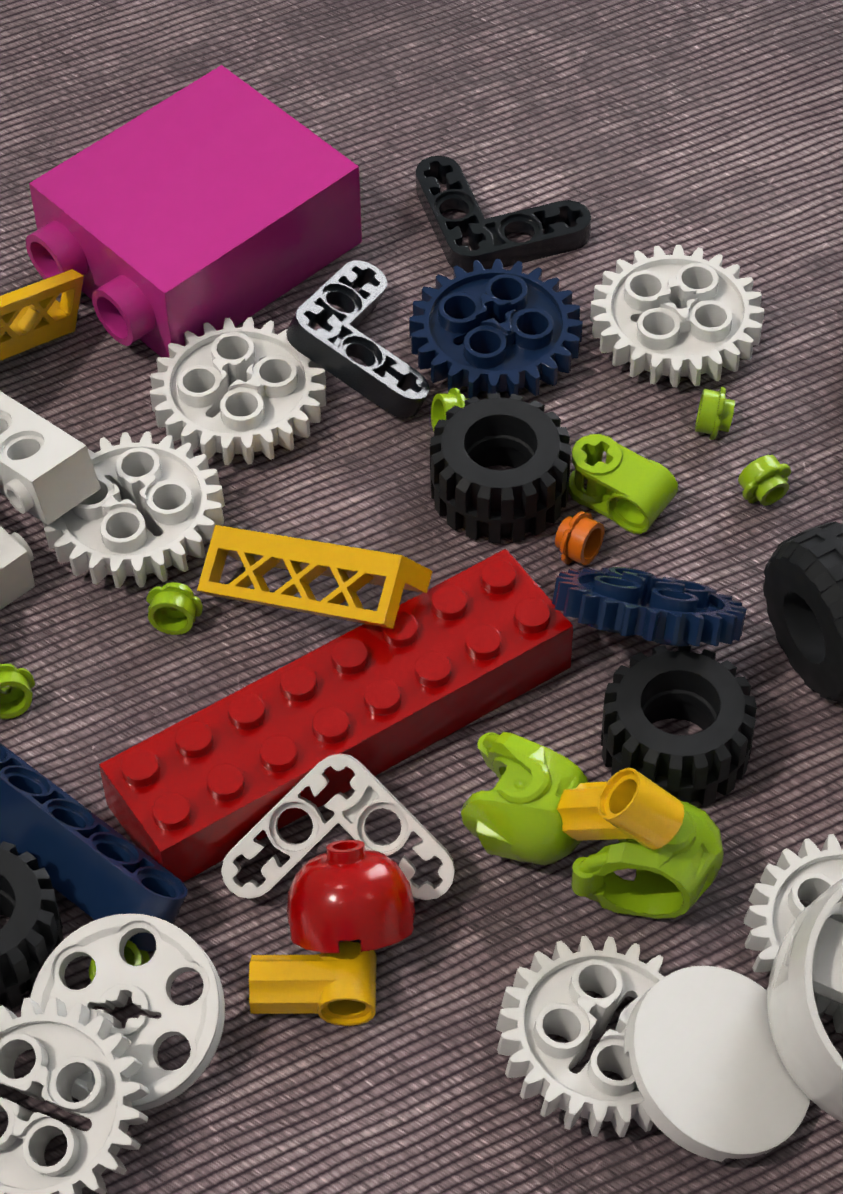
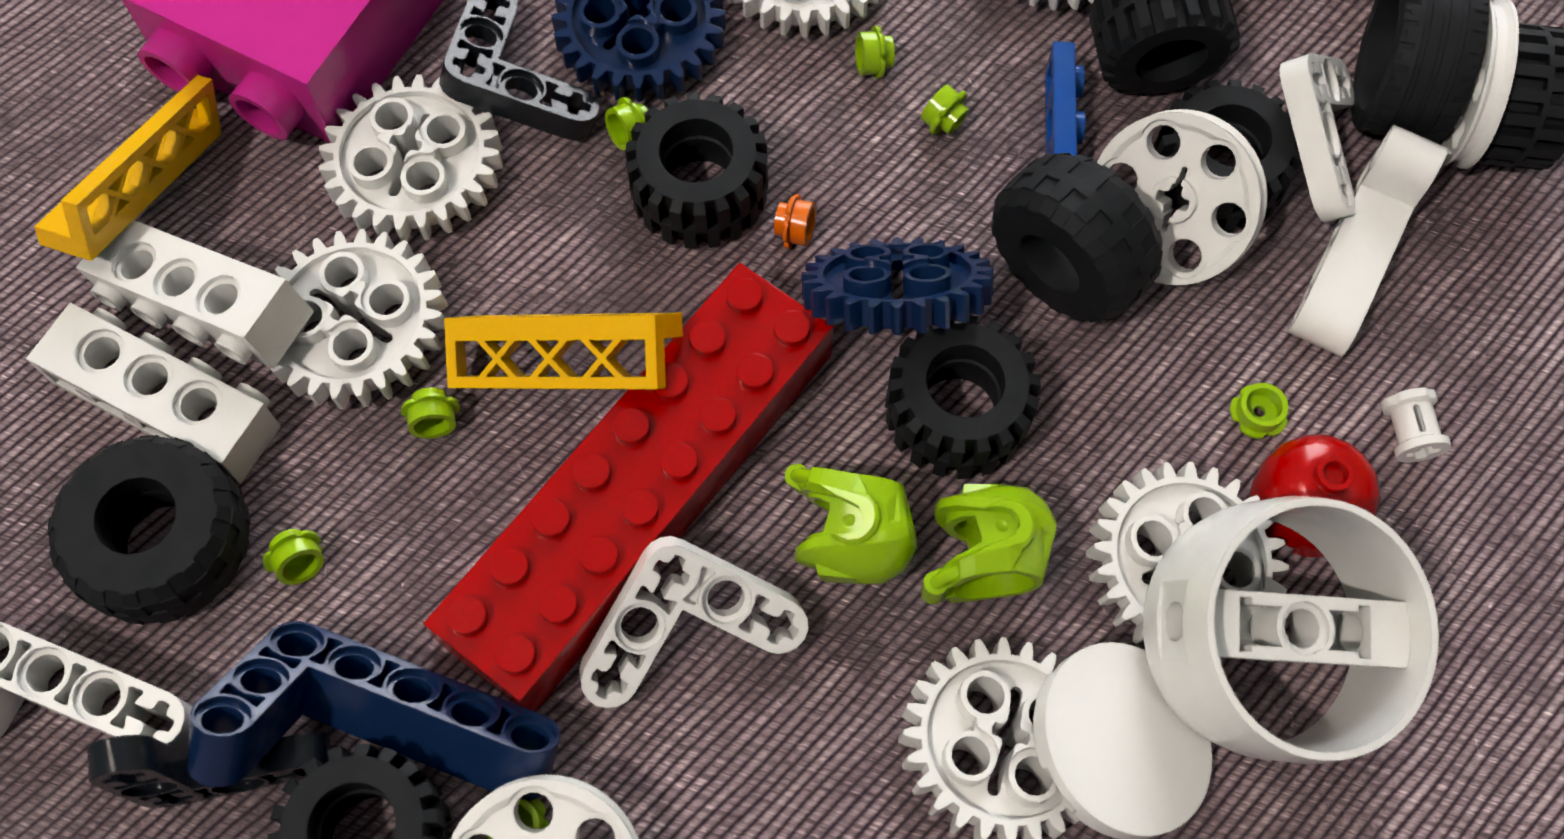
camera: 20 degrees left, 15 degrees up
yellow piece [249,941,377,1026] -> none
red cylinder [287,840,415,953] -> none
yellow piece [557,767,685,850] -> none
lime piece [569,434,678,534] -> none

